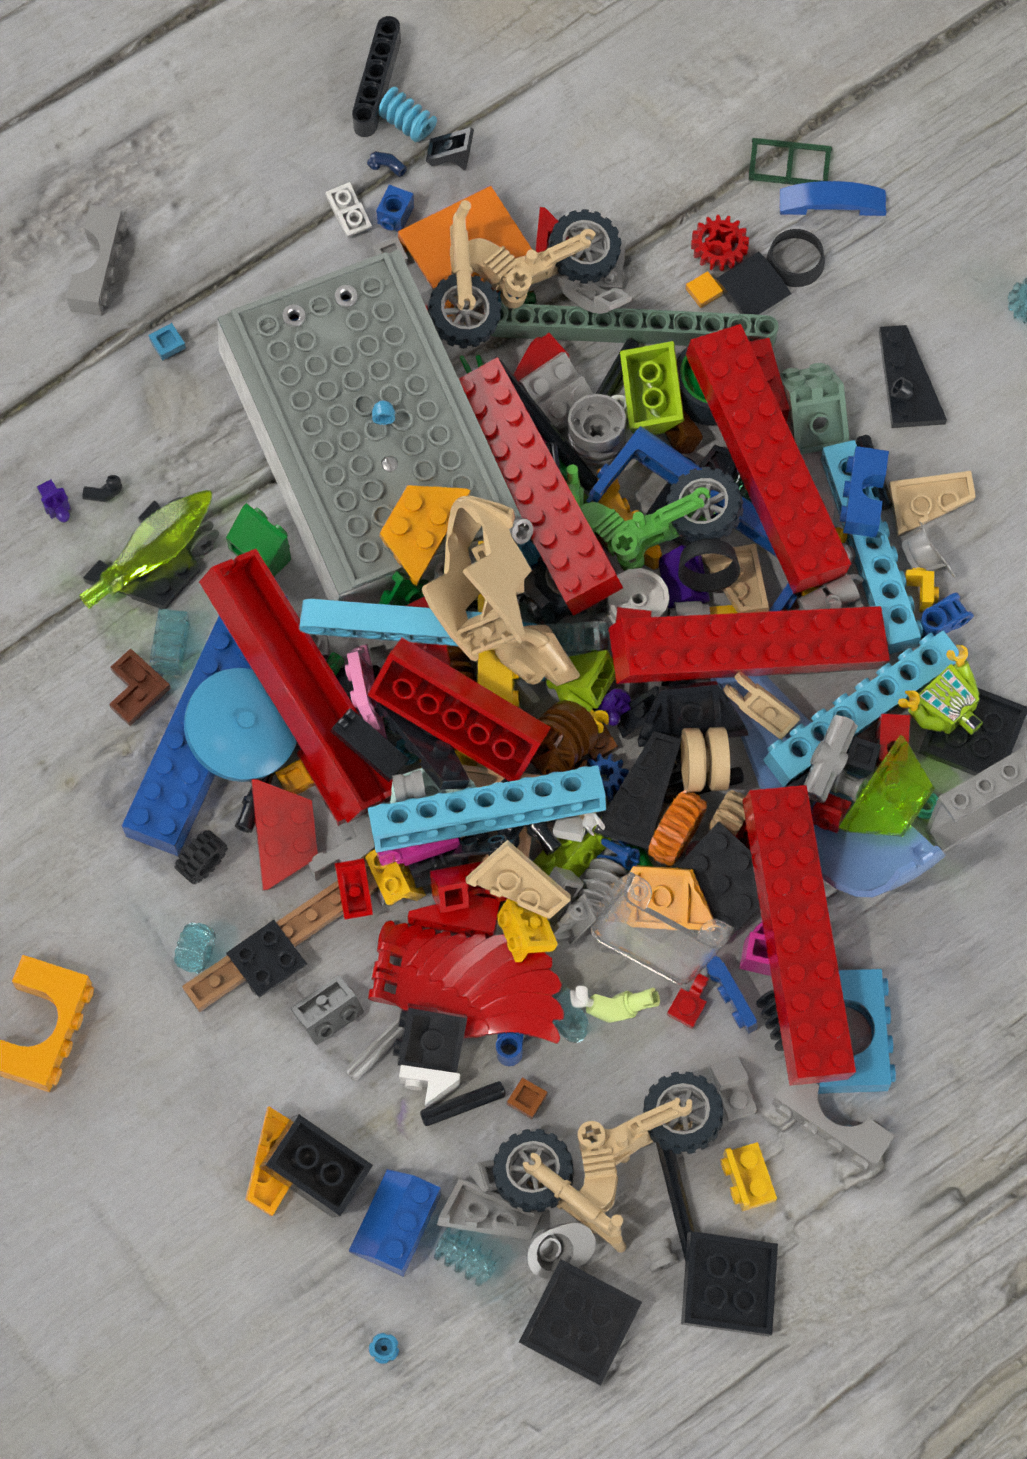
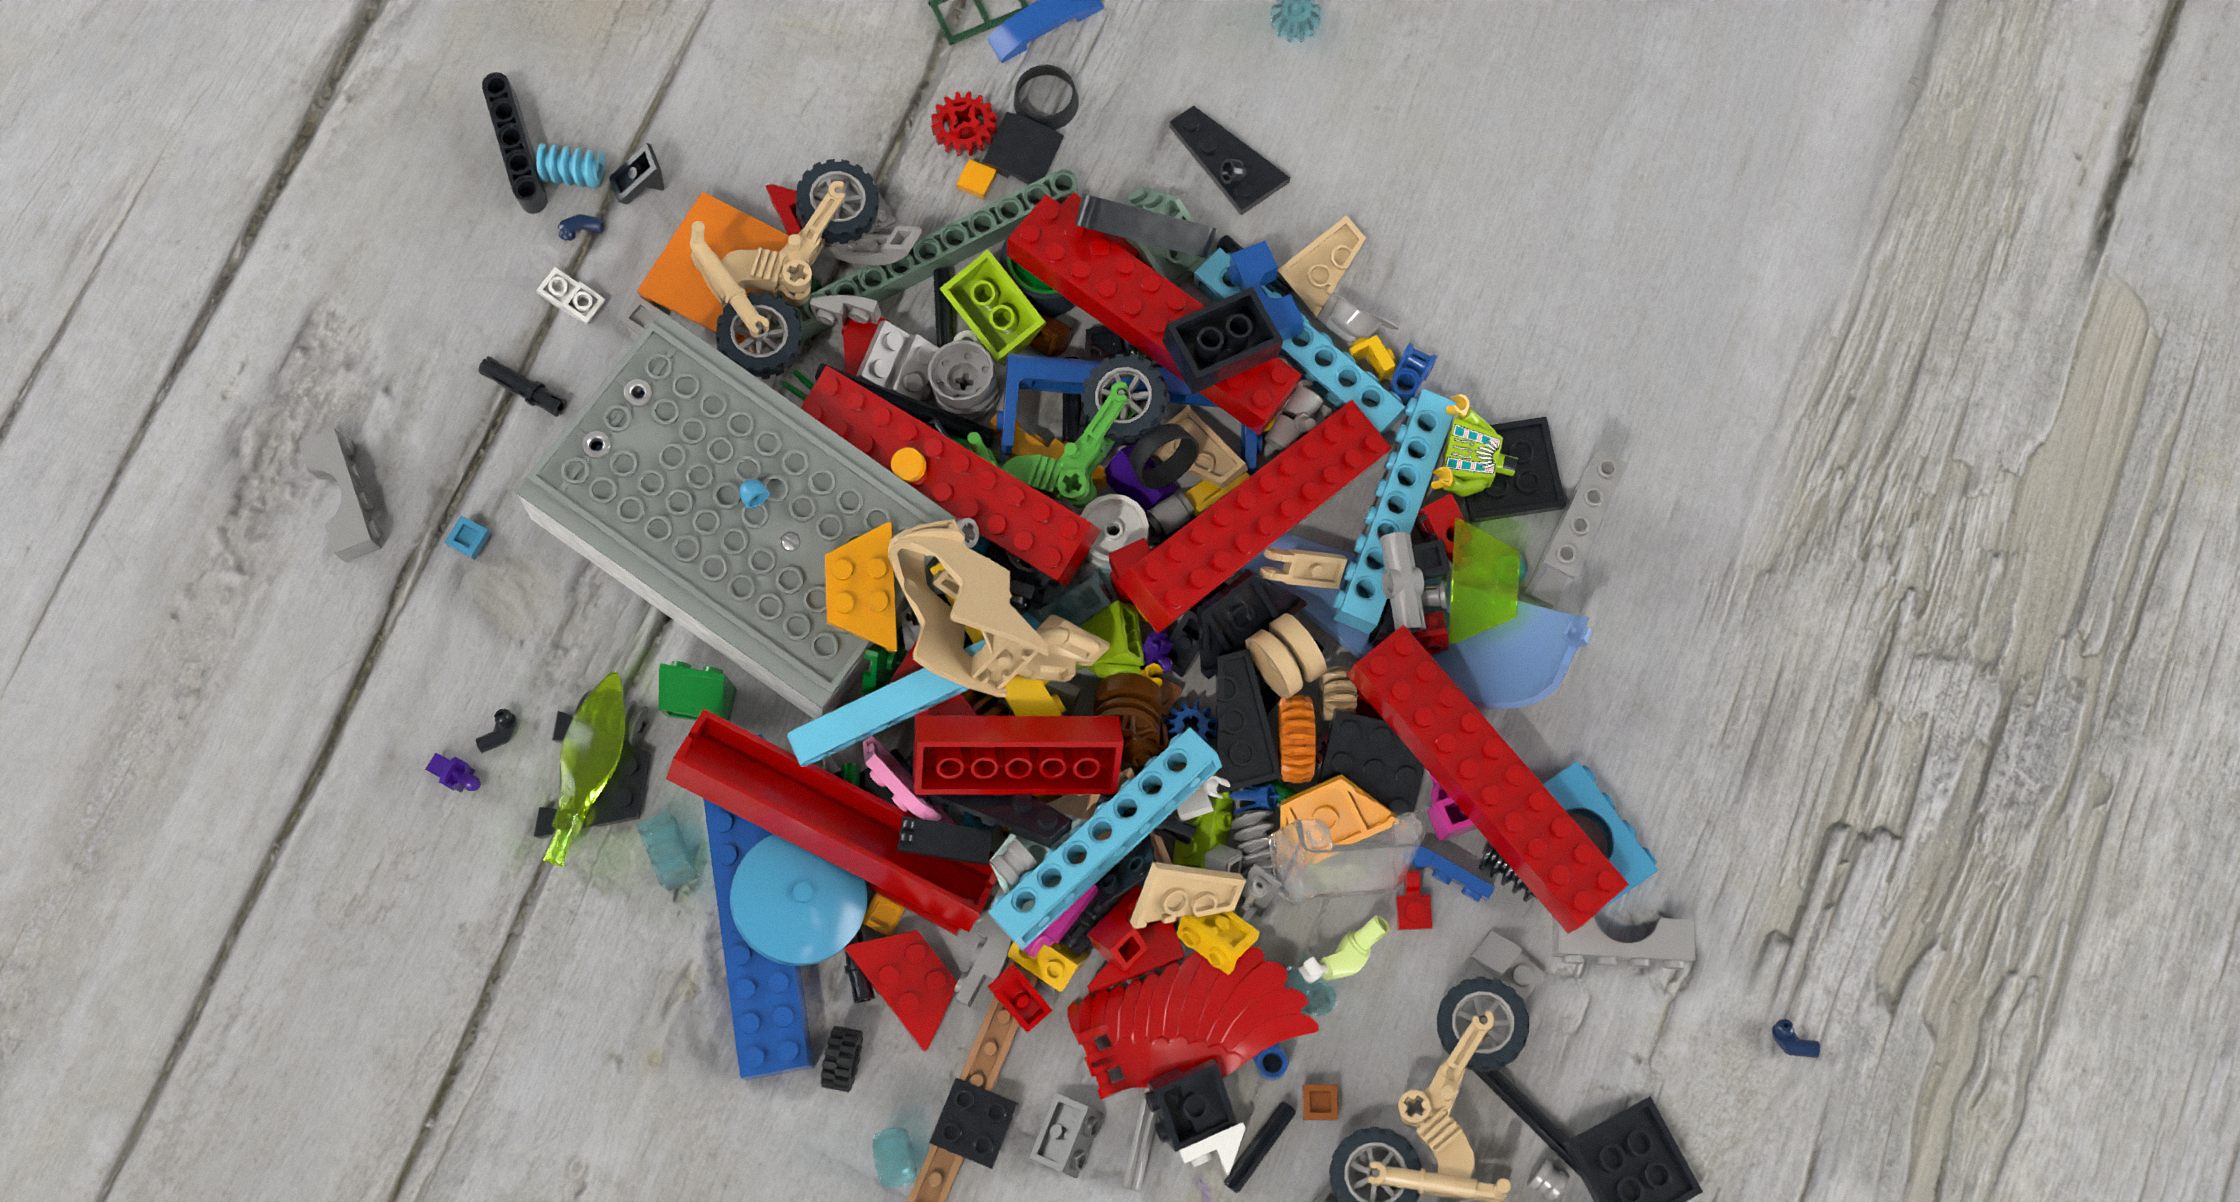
camera: 30 degrees left, 5 degrees up
copper plate [109,648,171,726] -> none
blue brick [376,185,414,231] -> none
yellow bracket [720,1142,777,1212] -> none
none -> black pin [478,356,567,417]
none -> light grey slope [810,295,881,326]
none -> light orange tile [891,448,926,482]
none -> black beam [1075,194,1217,259]
none -> black brick [1162,287,1283,395]
none -> dark blue arm [1772,1019,1820,1058]

